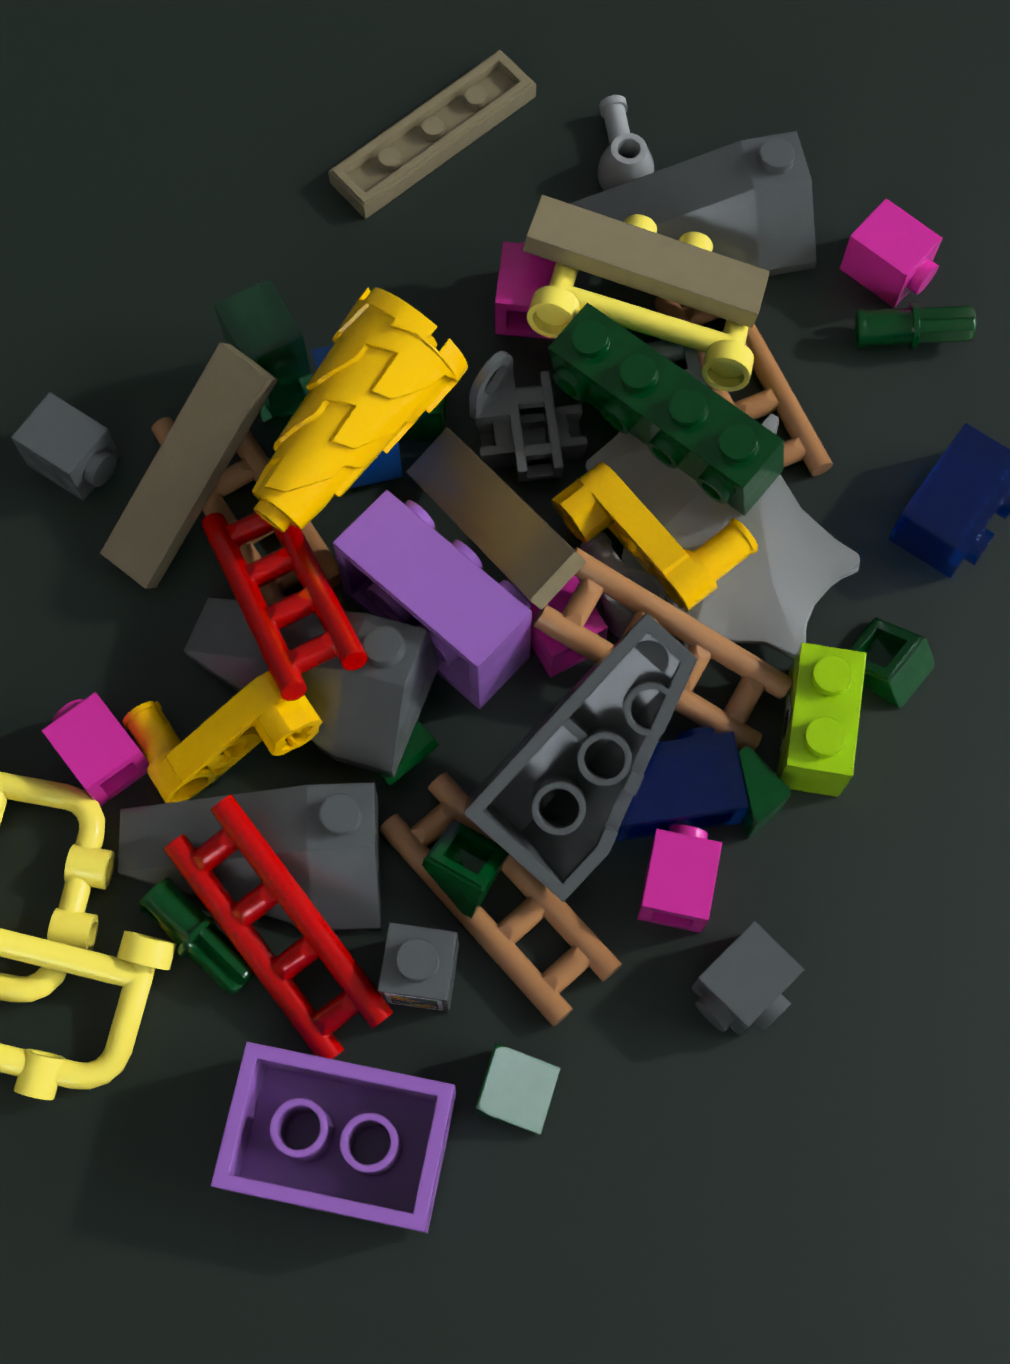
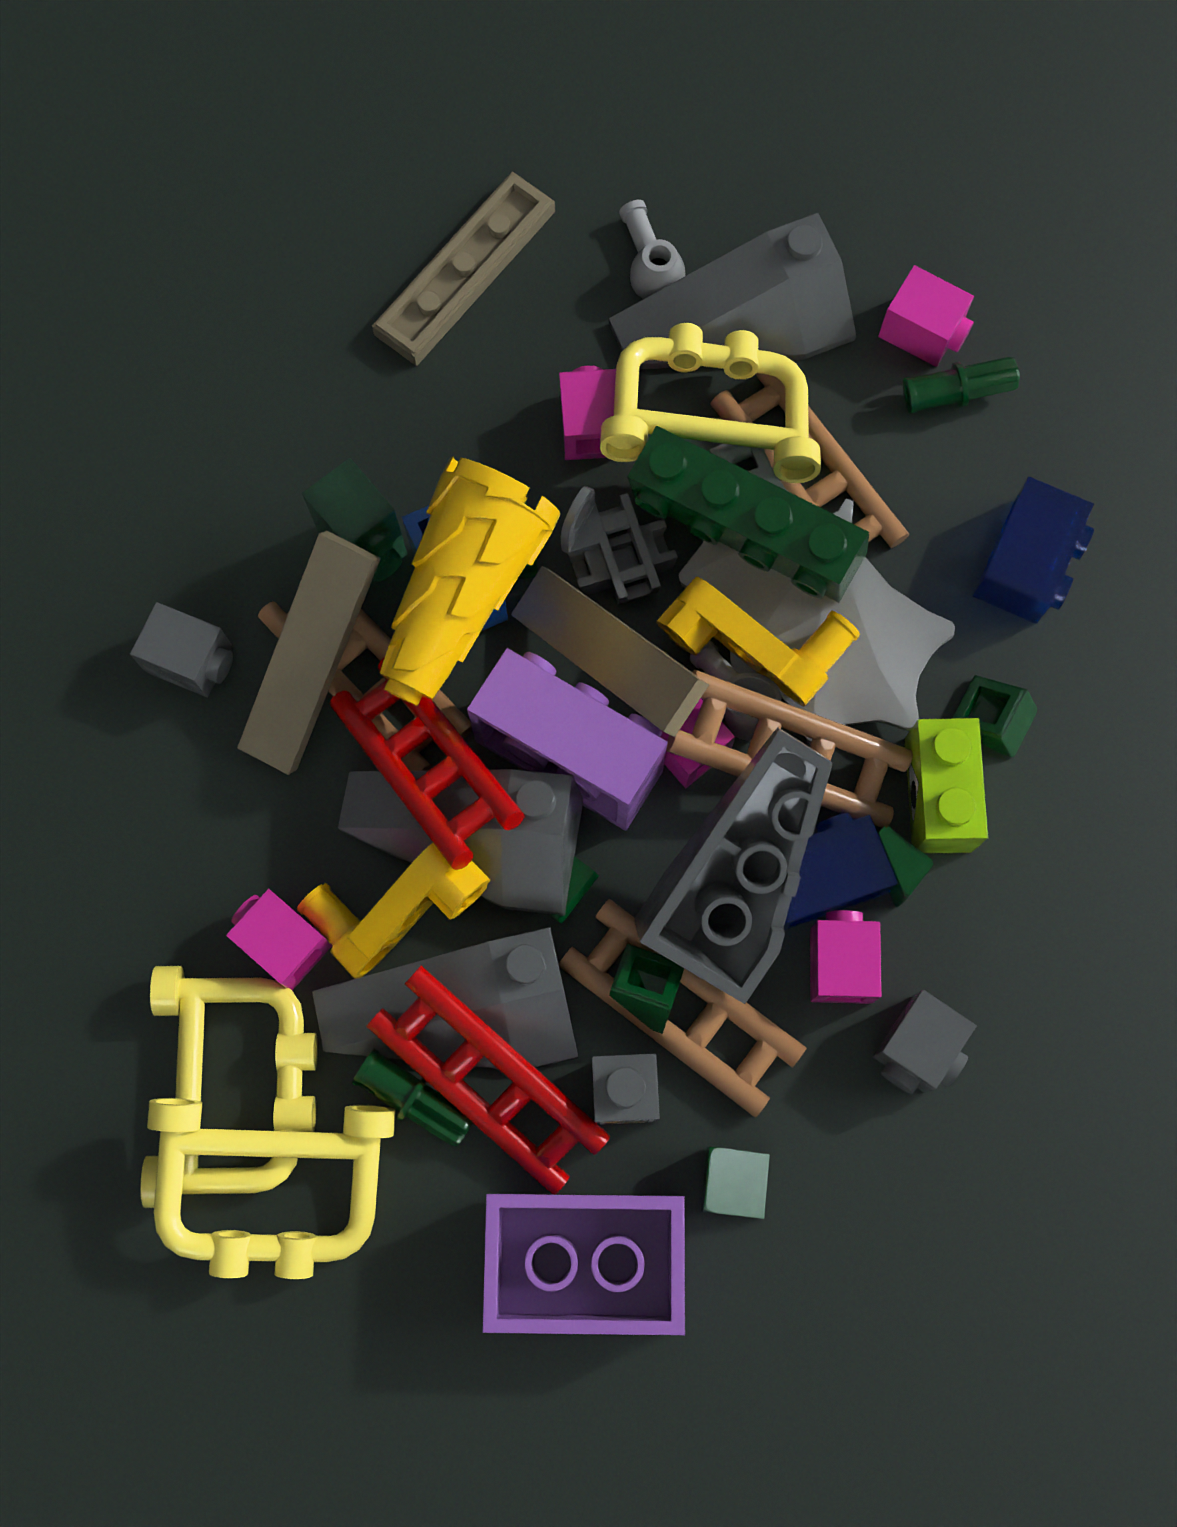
camera: 10 degrees left, 5 degrees up
dark tan tile [523,195,770,328] -> none

